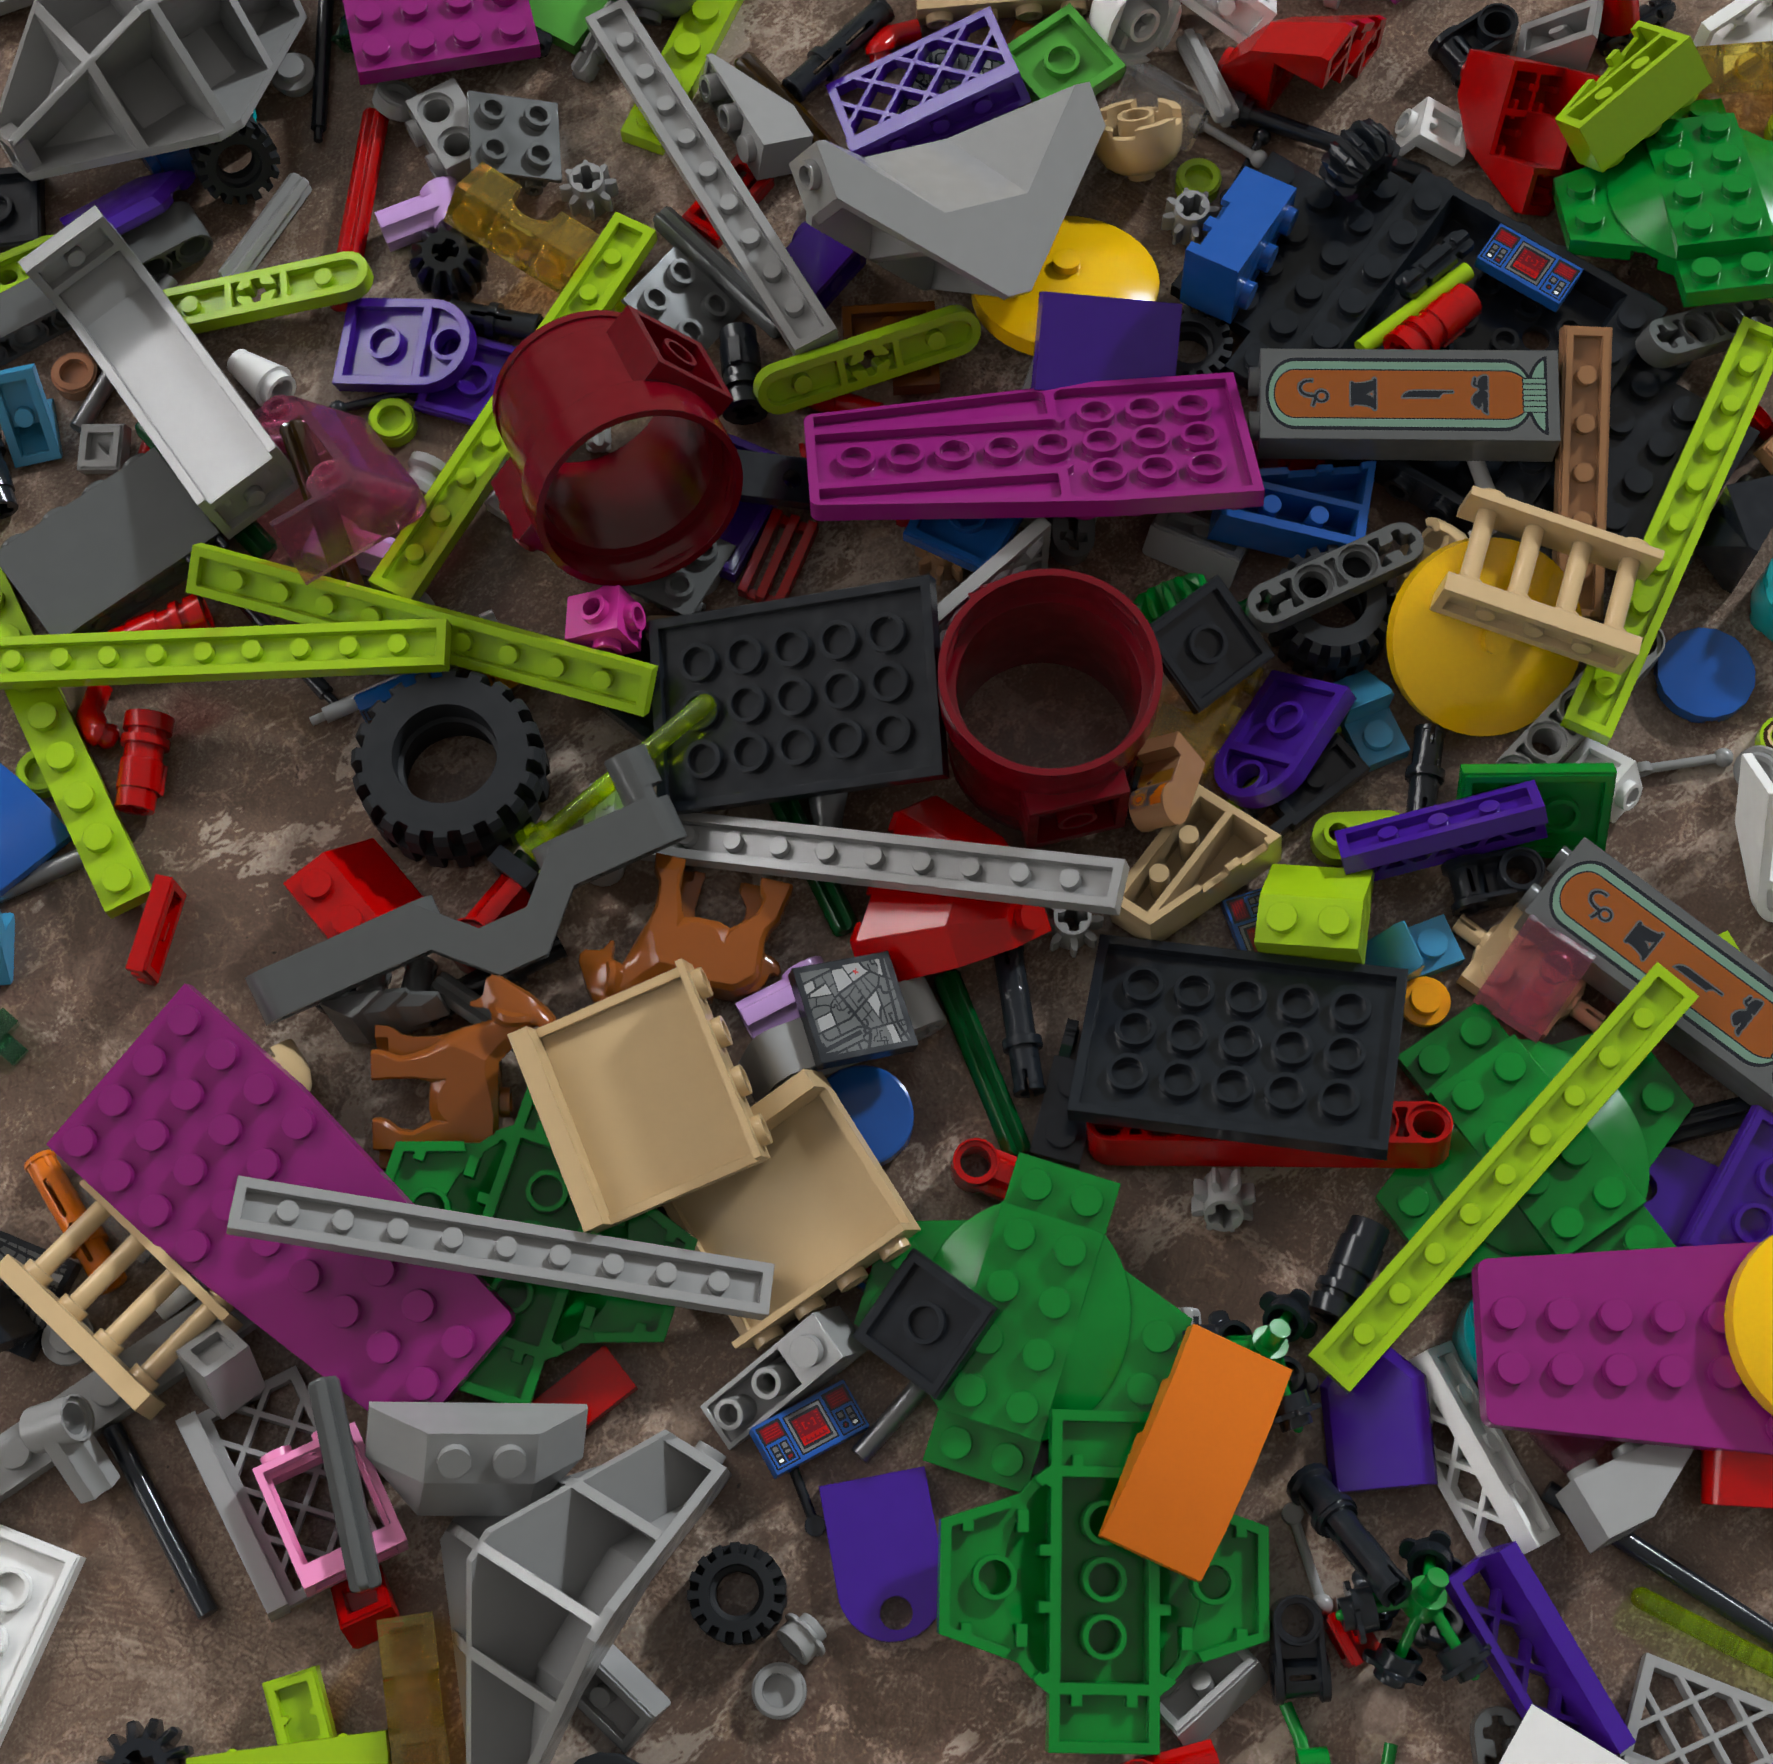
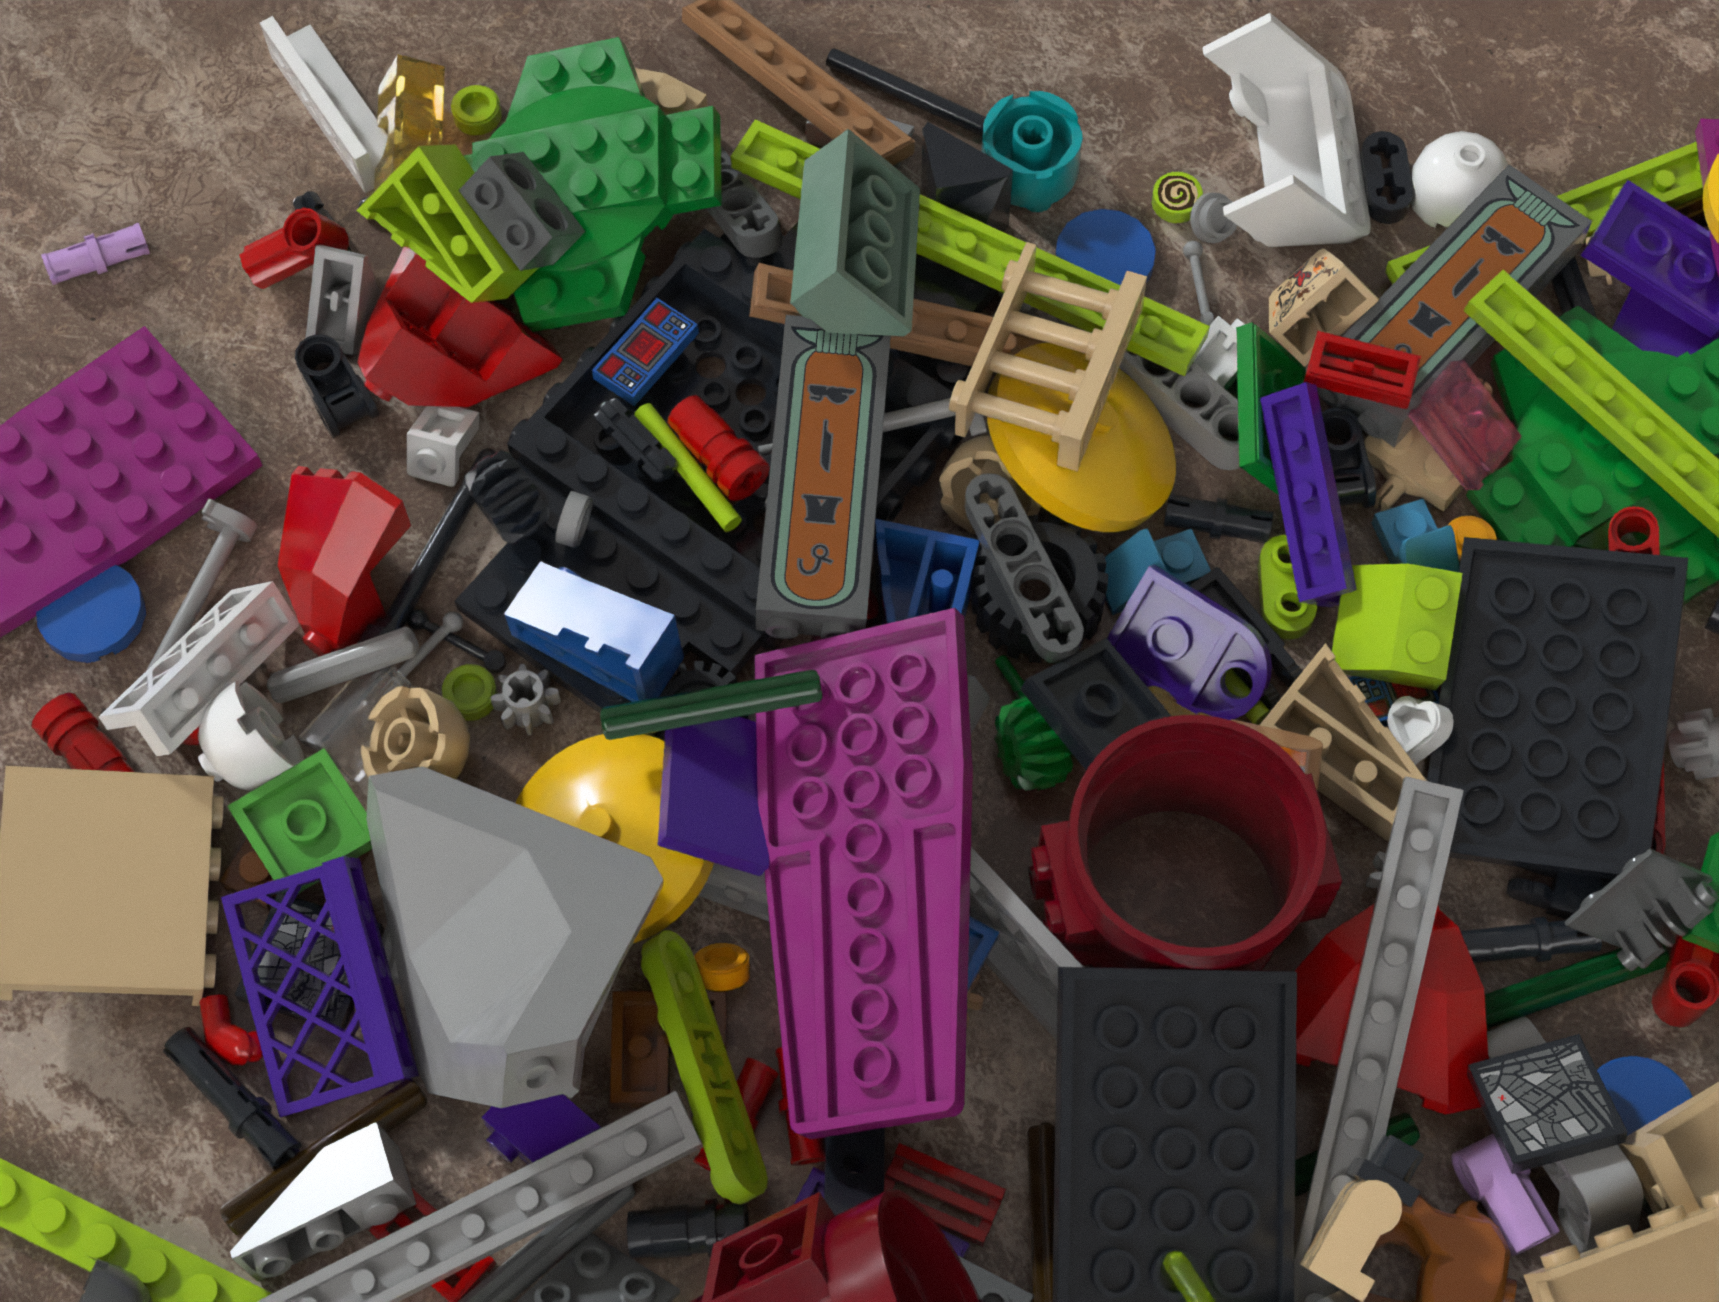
camera: 90 degrees left, 5 degrees down
none -> dark grey brick [459,152,585,271]
none -> light grey tile [556,491,593,548]
none -> dark green axle [600,669,822,740]
none -> light orange tile [694,943,750,991]
none -> sand green slope [790,129,920,336]
none -> tan torso [1269,248,1379,367]
none -> tan hips [1299,1135,1424,1302]
none -> red tile [1304,331,1421,409]
none -> white tile [1387,696,1454,765]
none -> dark grey hinge [1565,848,1719,971]

